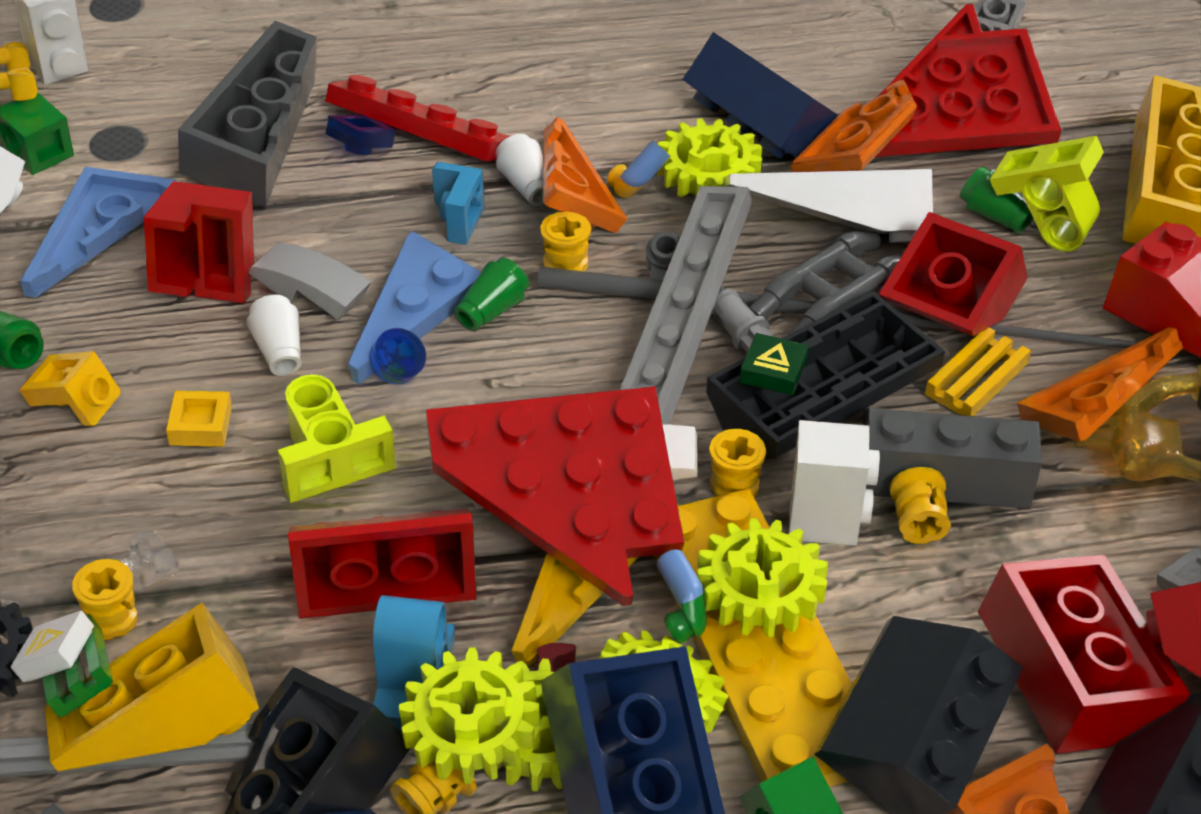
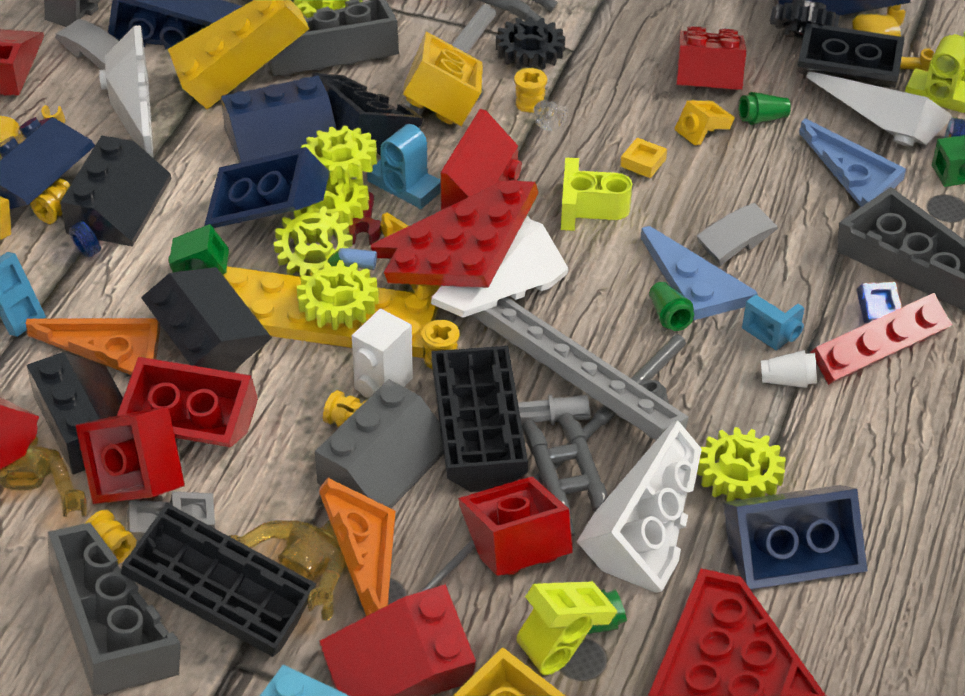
camera: 120 degrees right, 0 degrees up
white tile [11,610,94,683] -> none
green tile [42,613,113,718] -> none
red plate [143,181,254,304] -> none
white cone [247,295,302,376] -> none
clear blue tile [369,328,426,385] -> none
yellow bush [540,211,591,271] -> none
orange wing [543,117,628,233] -> none
medium blue arm [607,140,671,198] -> none
dark green tile [740,333,809,396] -> none
orange tile [790,80,917,172] -> none
yellow tile [925,327,1031,416] -> none

